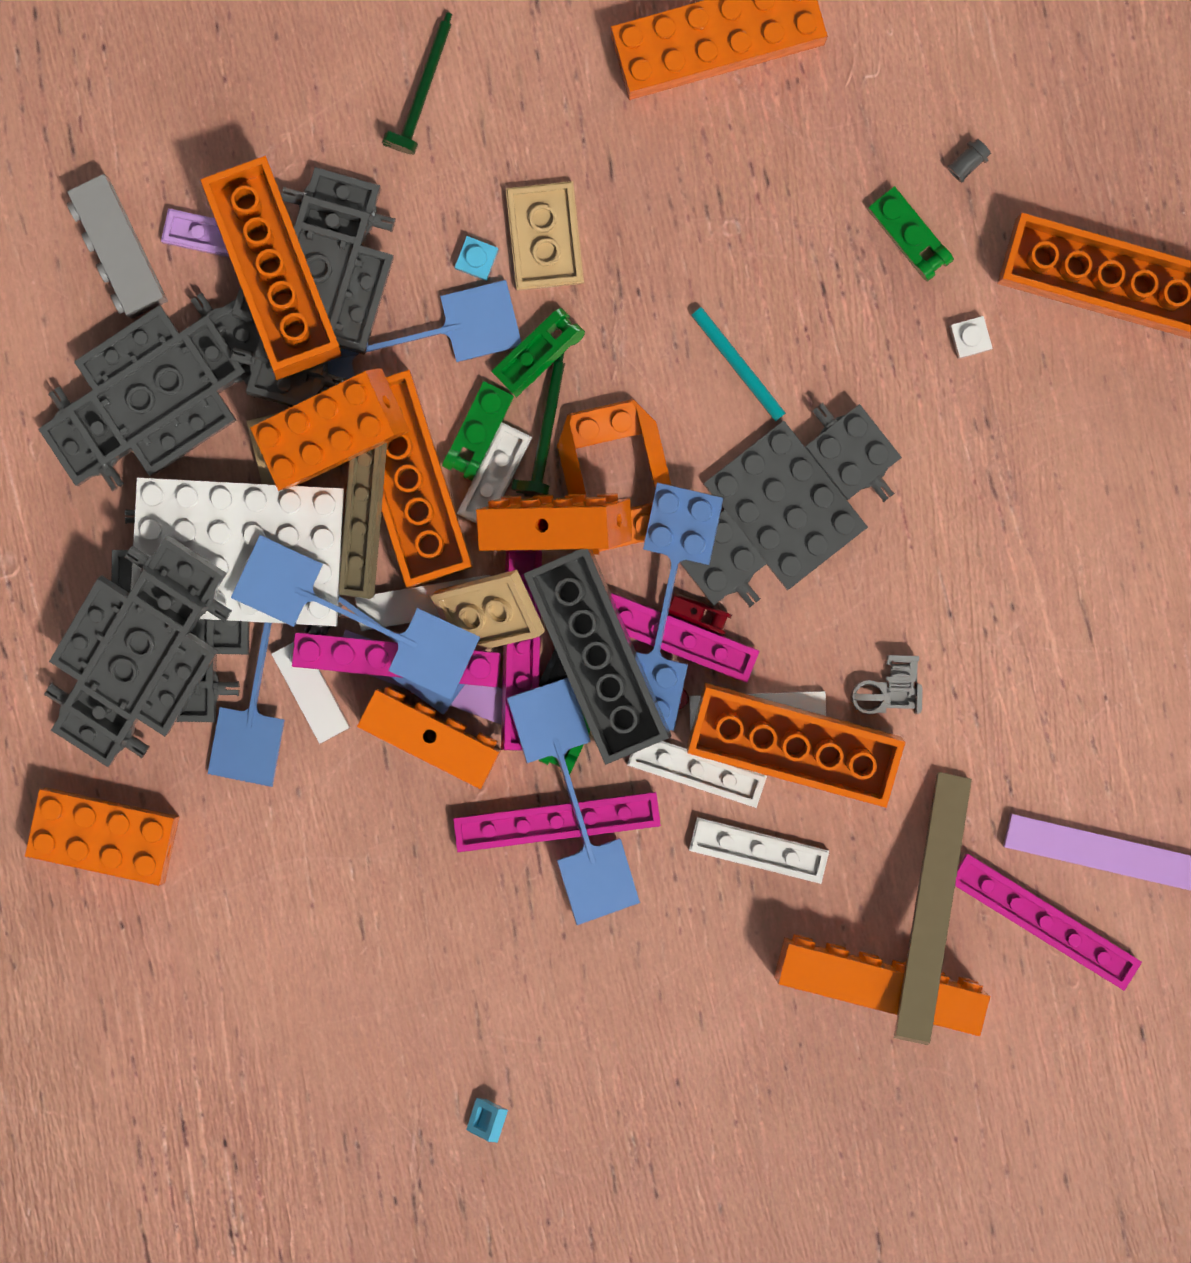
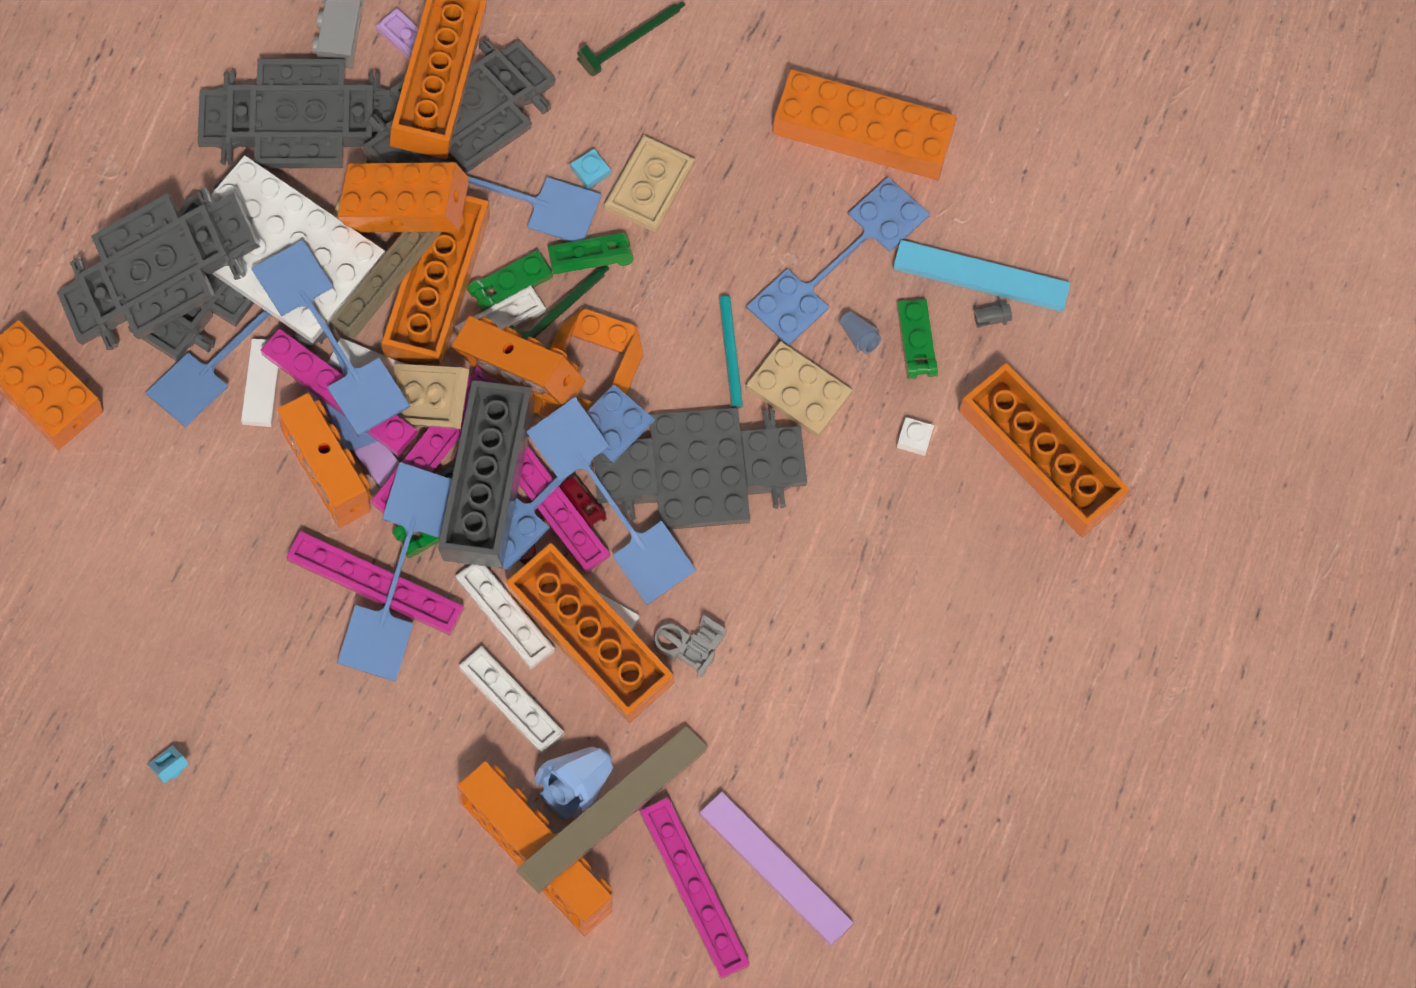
camera: 25 degrees right, 20 degrees down
none -> medium blue hinge [526,397,696,605]
none -> light blue cone [534,746,613,821]
none -> medium blue hinge [746,177,930,346]
none -> tan plate [746,341,853,438]
none -> sand blue cone [839,311,882,354]
none -> medium azure tile [893,240,1071,312]

